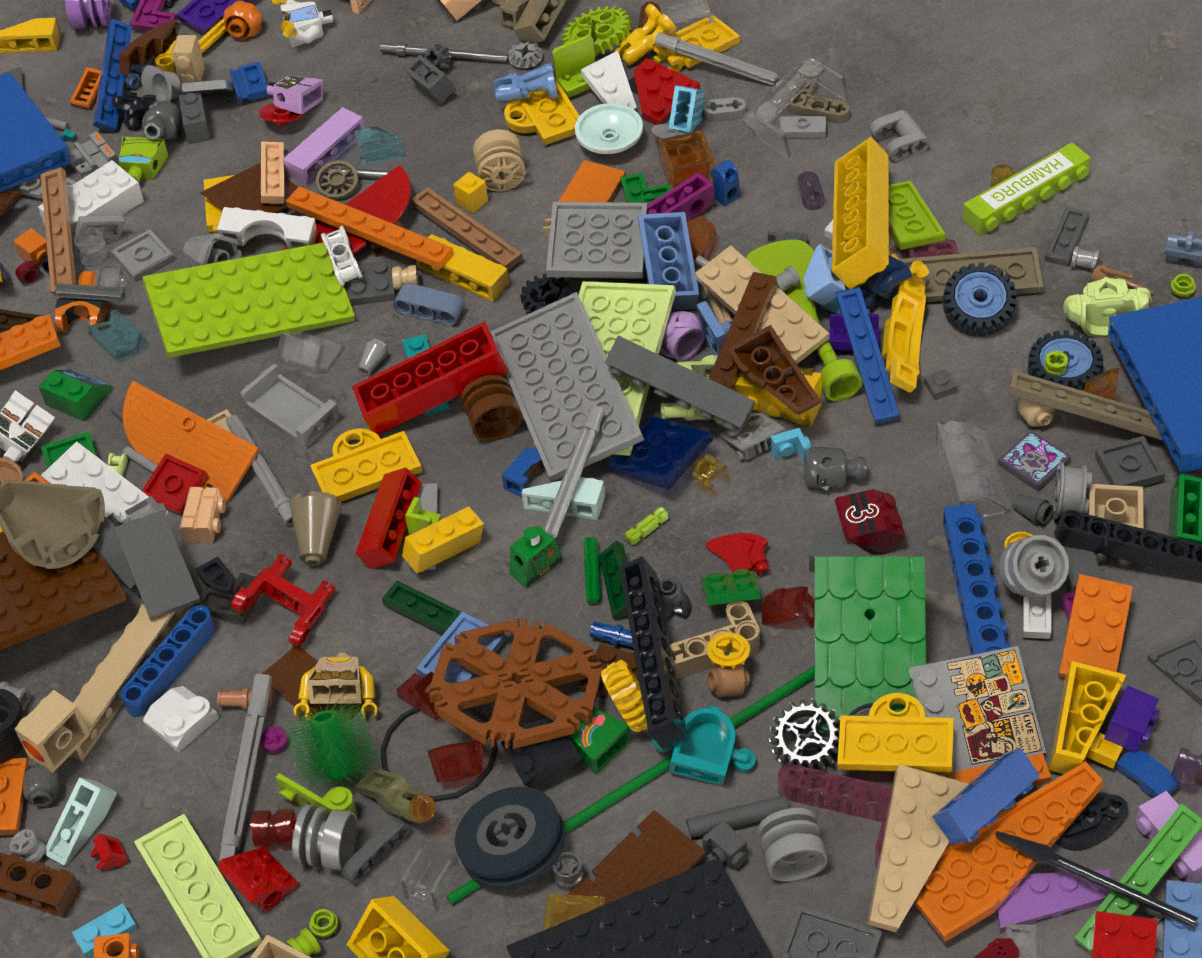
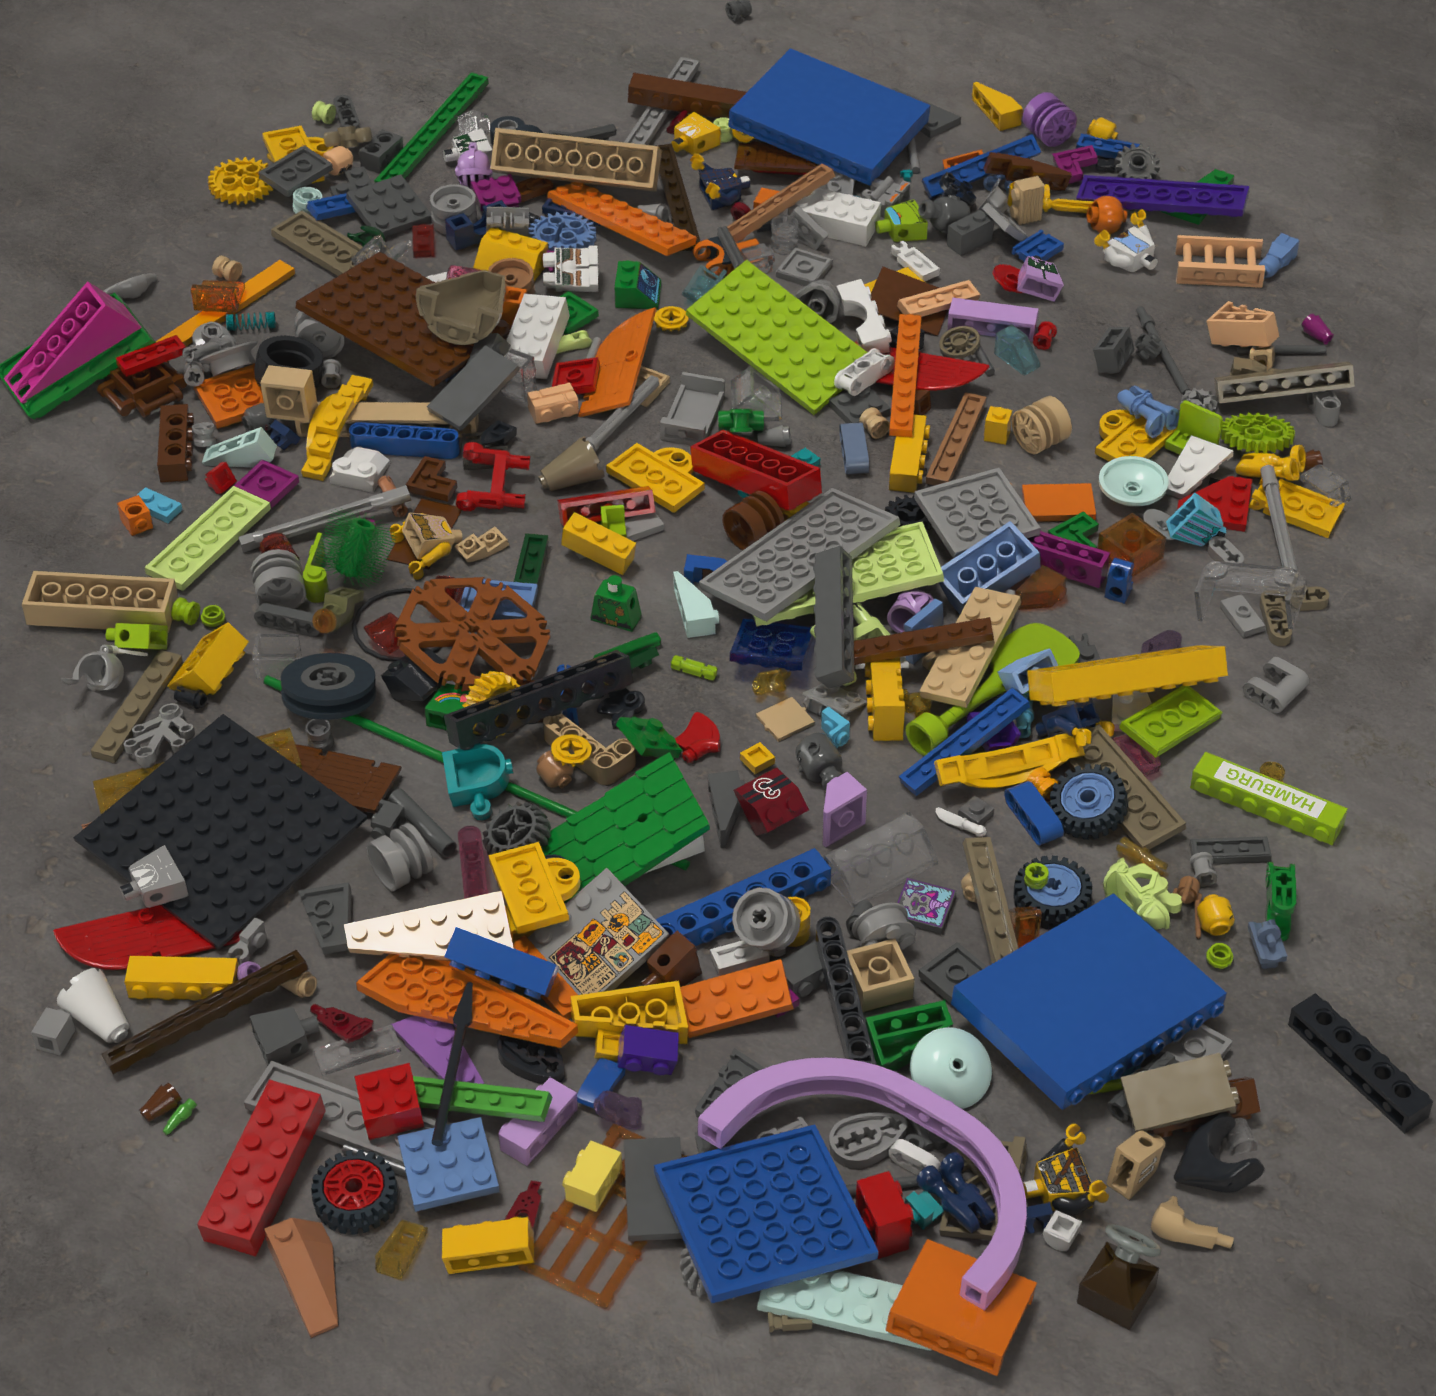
camera: 60 degrees right, 5 degrees down
red plate [218,847,298,911] -> none
light grey axle [543,405,605,539] -> none
reddish brown wedge [727,325,821,415] -> none
light grey bush [776,266,800,292] -> none
none -> magenta plate [234,460,299,509]
none -> dark blue tile [270,419,301,450]
none -> yellow piece [301,375,373,481]
none -> reddish brown plate [406,456,458,502]
none -> tan slope [454,527,509,562]
none -> reddish brown torso [640,931,702,987]
none -> yellow gear [654,306,689,332]
none -> green piece [718,409,764,432]
none -> yellow plate [740,742,775,774]
none -> tan piece [756,697,815,742]
none -> lavender slope [823,772,867,848]
none -> white plate [891,241,940,282]
none -> white piece [936,807,987,837]
none -> blue beam [1004,781,1064,845]
none -> light orange wheel [1026,767,1059,803]
none -> red bush [1033,321,1057,350]
none -> clear yellow pin [1116,837,1168,877]
none -> yellow head [1197,894,1235,936]
none -> green piece [1265,862,1296,941]

